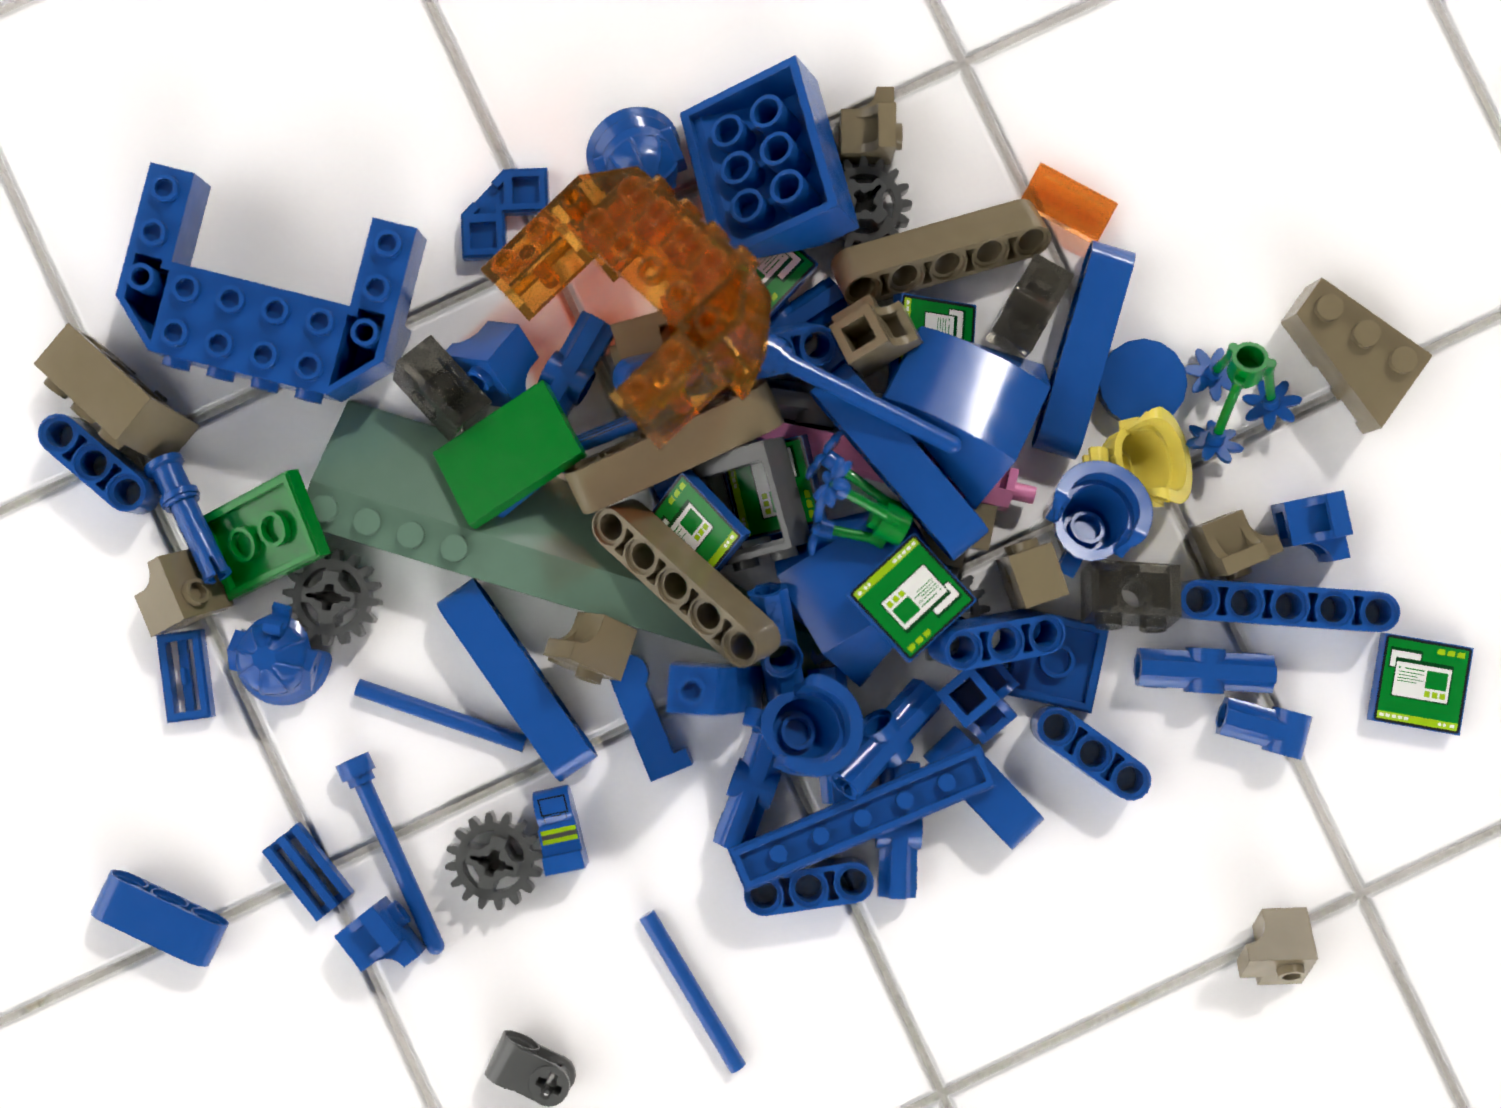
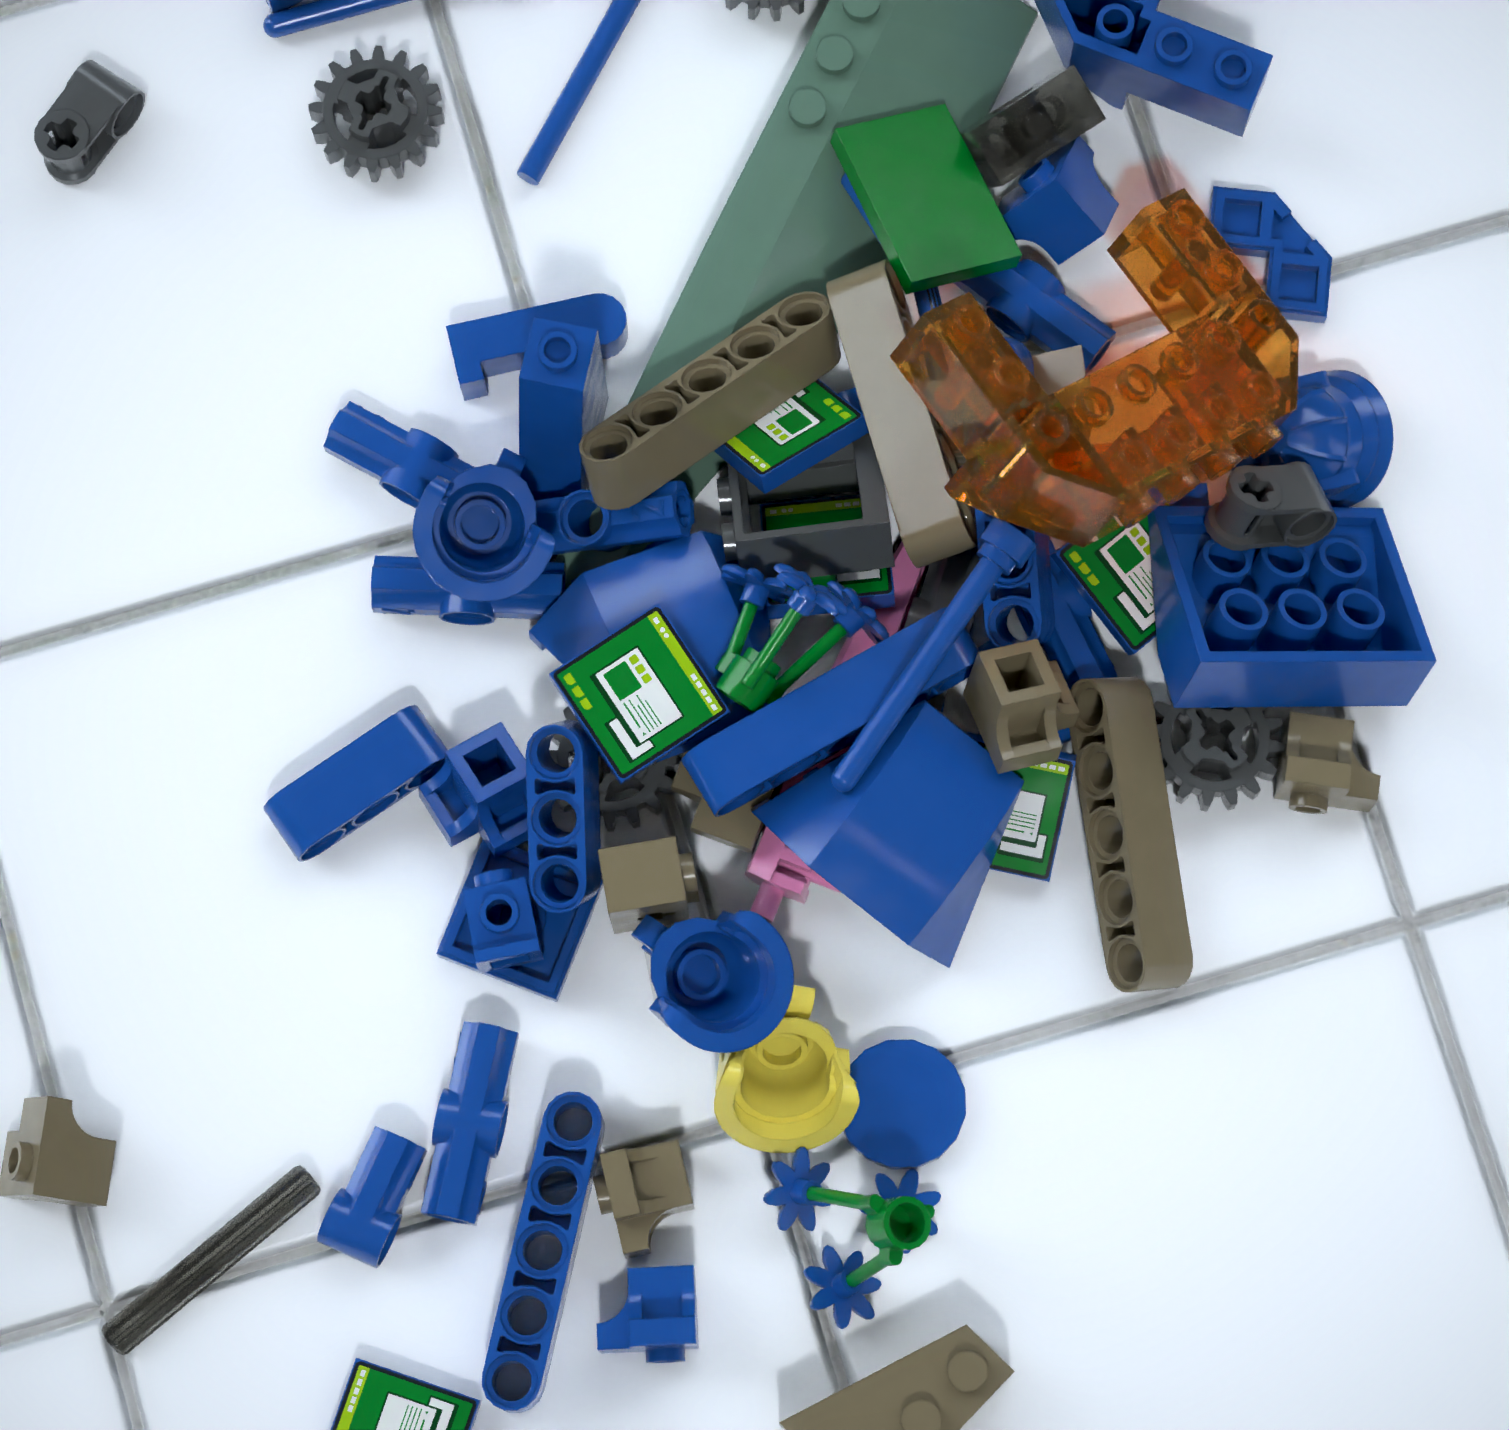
camera: 105 degrees right, 10 degrees down
blue beam [437,578,598,782] -> none
blue leg [532,785,589,877] -> none
dark tan brick [543,612,638,685] -> none
blue bar [639,910,746,1074] -> none
blue tile [728,743,998,893] -> none
blue beam [744,856,874,916] -> none
blue piece [827,678,942,801] -> none
blue piece [875,760,923,899] -> none
clear smoke brick [985,253,1075,359] -> none
clear orange tile [1021,162,1118,243] -> none
blue beam [1030,705,1151,801] -> none
blue beam [1032,240,1136,460] -> none
clear smoke brick [1081,560,1182,633] -> none
none -> clear smoke axle [101,1165,321,1355]
none -> blue brick [462,869,544,973]
none -> dark grey piece [1204,461,1337,551]

